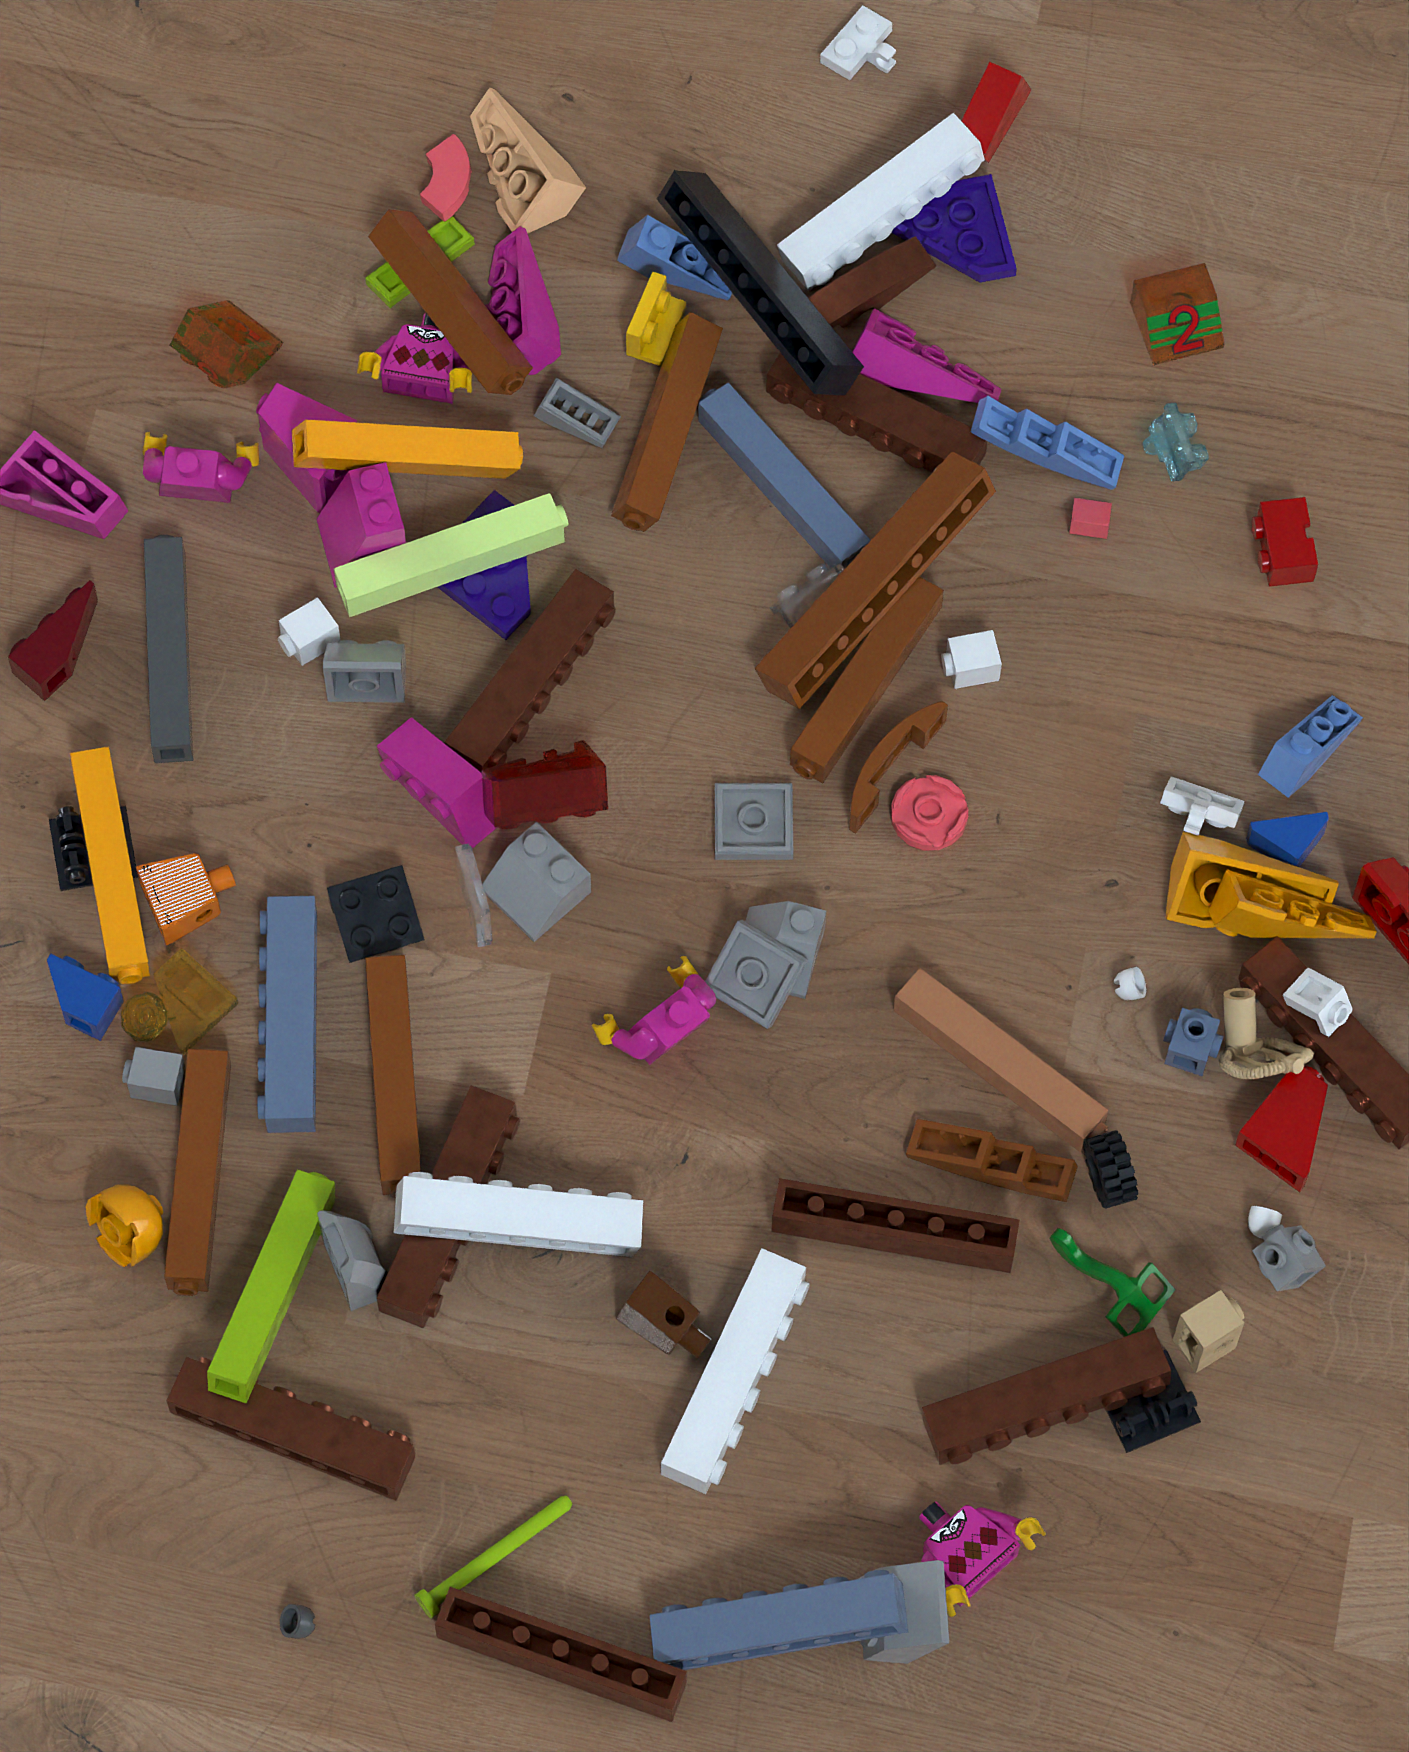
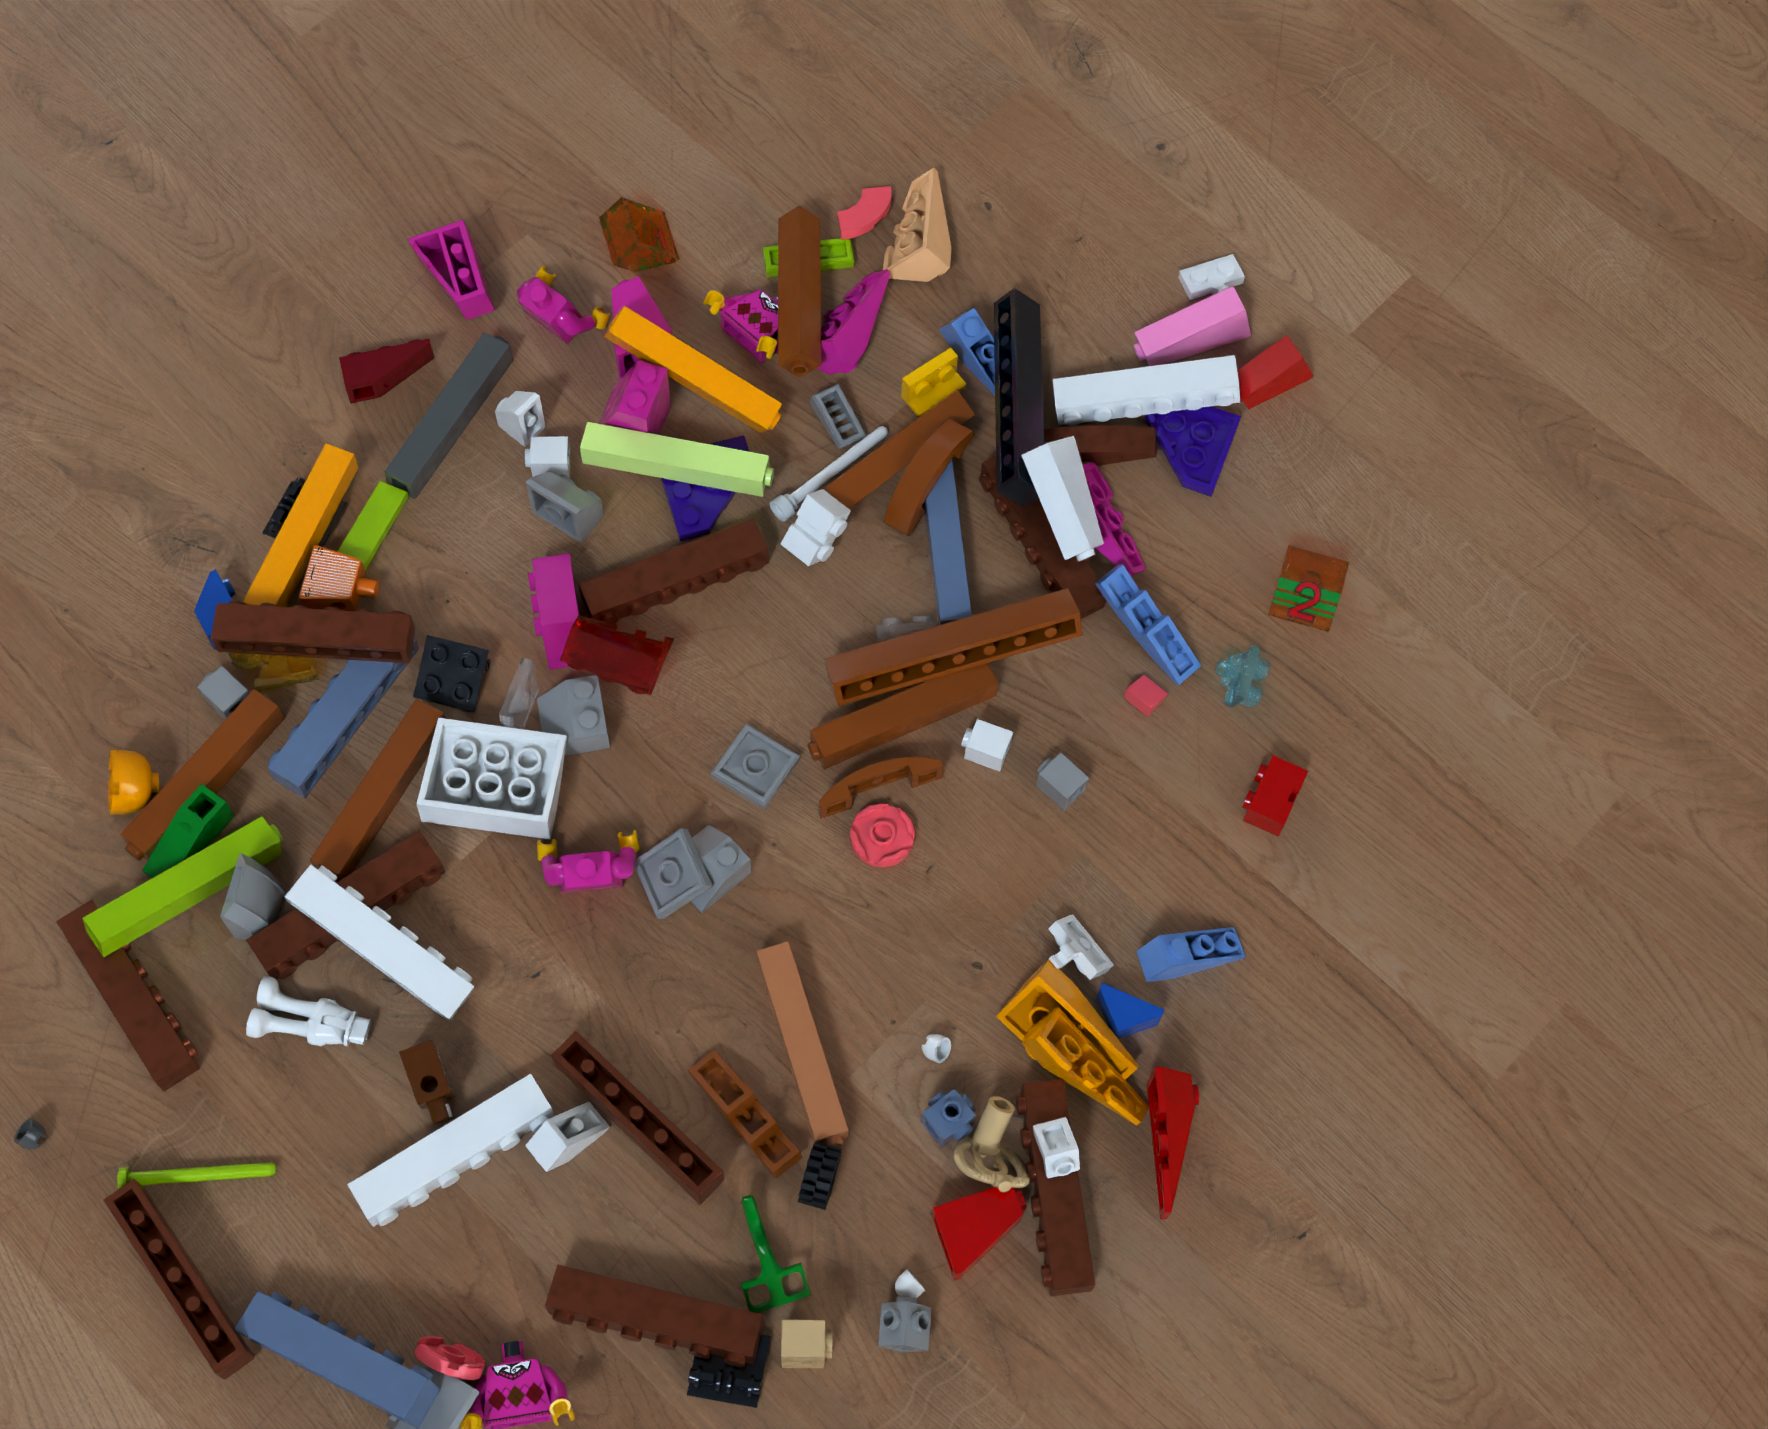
camera: 30 degrees right, 0 degrees up
none -> green slope [142,783,235,878]
none -> copper brick [211,601,415,664]
none -> white piece [246,976,371,1047]
none -> lime tile [338,481,409,571]
none -> coral tile [414,1336,486,1380]
none -> white slope [417,718,567,839]
none -> white slope [495,391,546,447]
none -> white slope [525,1102,610,1172]
none -> white piece [769,426,888,522]
none -> white brick [781,489,851,566]
none -> dark orange slope [883,419,975,536]
none -> white slope [1021,436,1104,562]
none -> light grey brick [1036,753,1089,811]
none -> bright pink slope [1133,286,1251,366]

